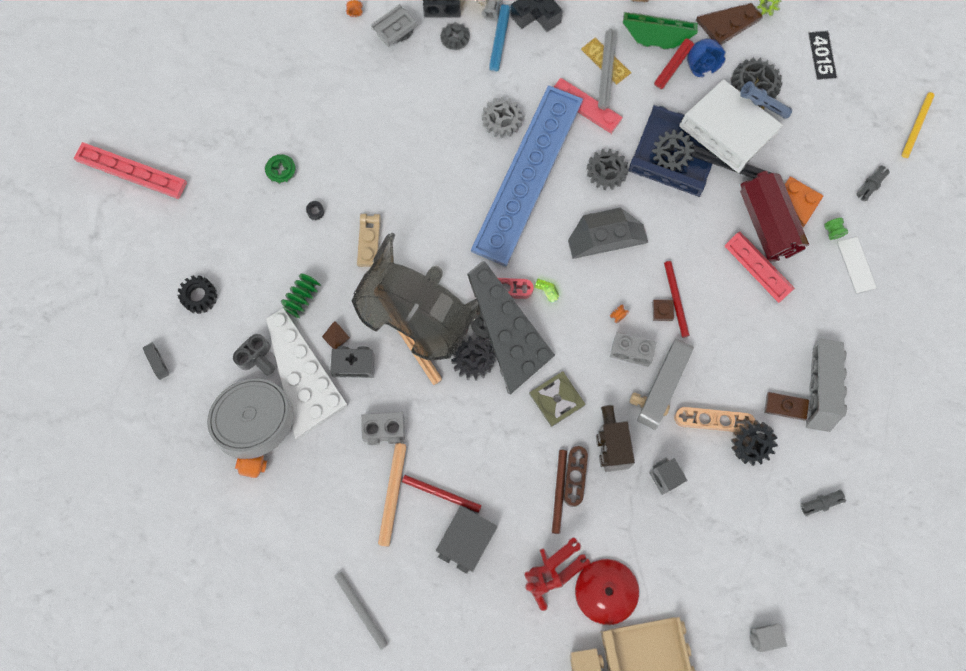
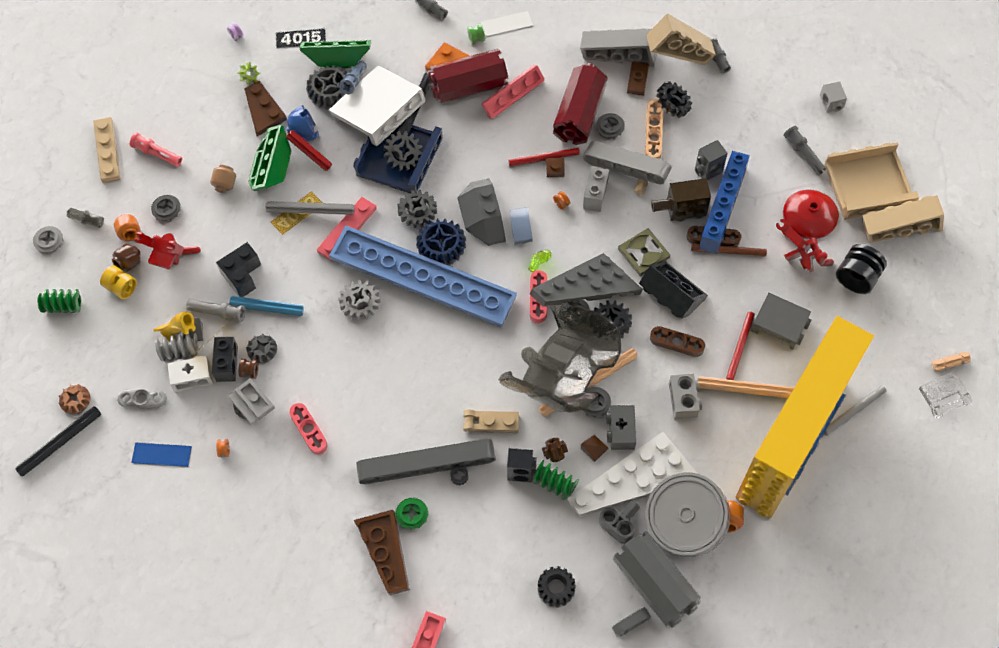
camera: 90 degrees left, 10 degrees down
none -> reddish brown wheel [238,358,259,379]
none -> coral beam [289,403,327,455]
none -> green wedge [300,40,371,69]
none -> reddish brown wing [354,509,410,595]
none -> dark grey beam [356,439,496,484]
none -> dark blue gear [416,218,466,265]
none -> black brick [507,448,537,483]
none -> sand blue slope [509,207,533,245]
none -> reddish brown gear [542,437,568,462]
none -> dark red brick [553,63,608,145]
none -> dark grey gear [579,387,611,418]
none -> dark grey gear [596,113,625,139]
none -> dark grey brick [613,531,701,628]
none -> black slope [638,261,708,319]
none -> tan wedge [646,13,716,65]
none -> reddish brown beam [650,326,705,357]
none -> blue brick [699,151,750,254]
none -> yellow panel [735,316,875,518]
none -> dark grey pin [783,126,827,175]
none -> black wheel [835,244,887,294]

